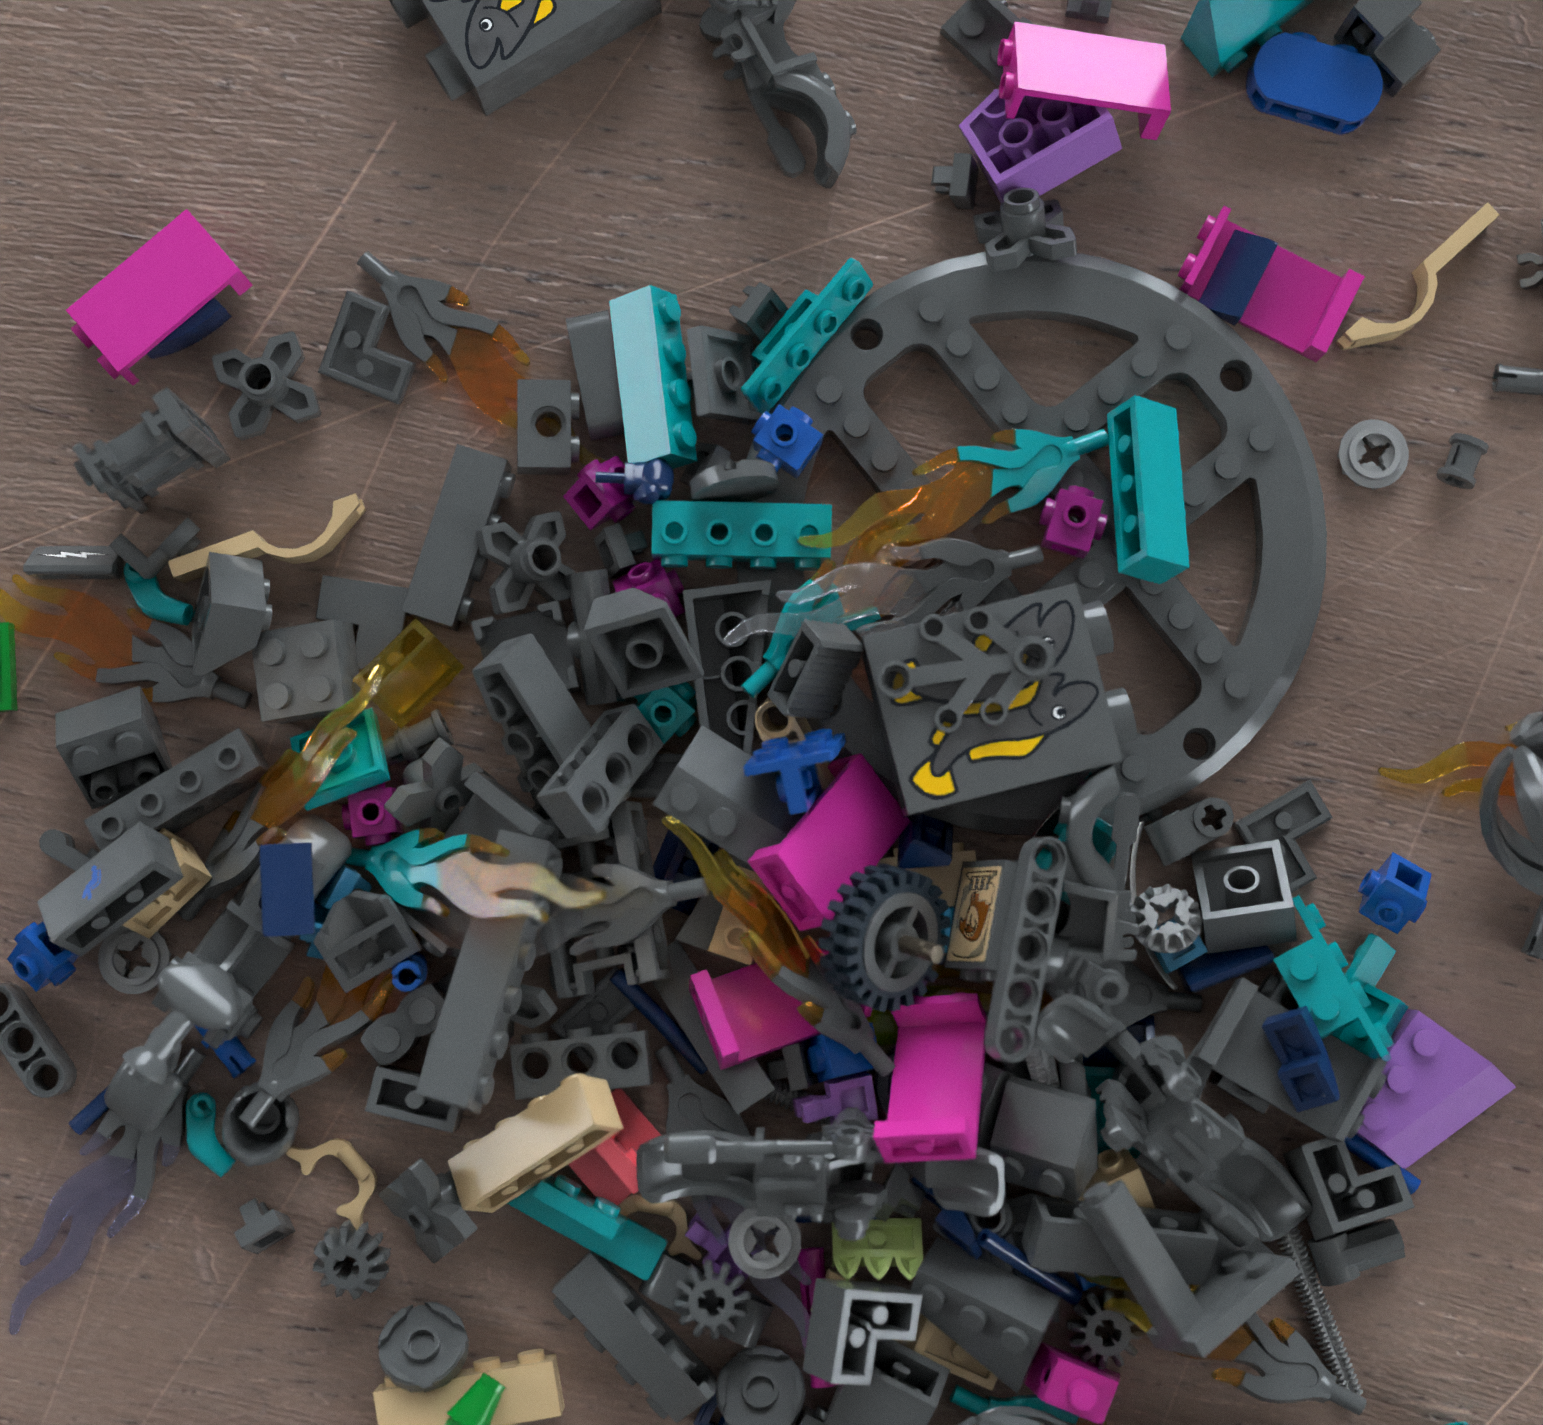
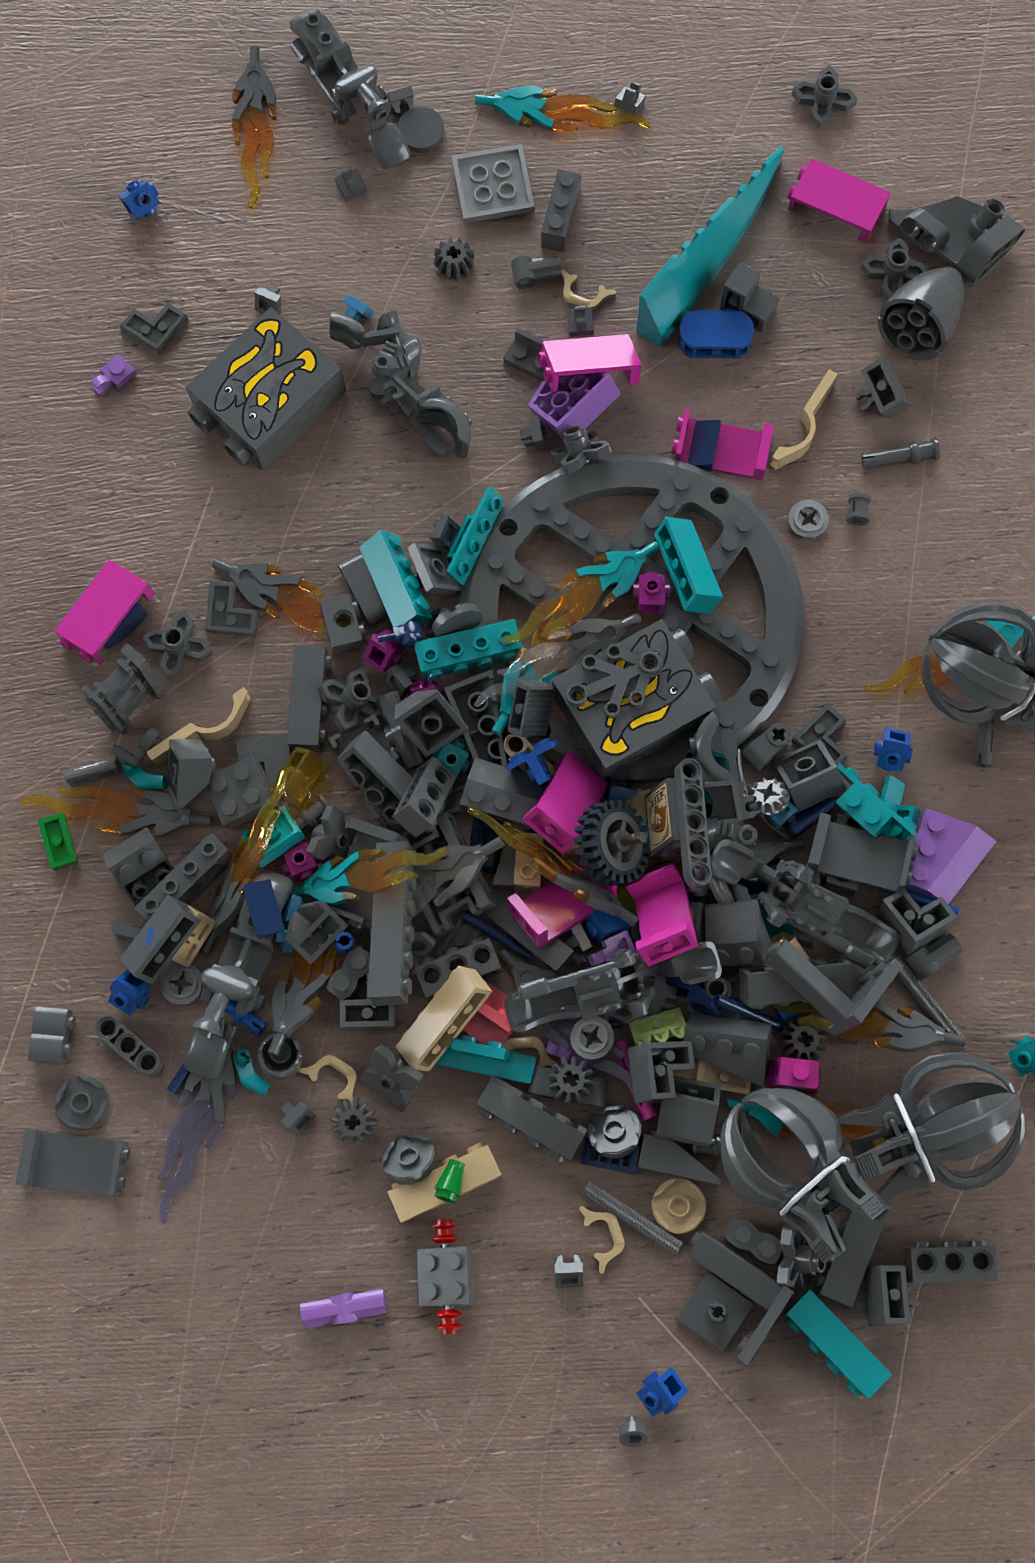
camera: 10 degrees left, 10 degrees down
blue brick [751,404,823,479] -> none
dark blue slope [1262,1006,1340,1112] -> none

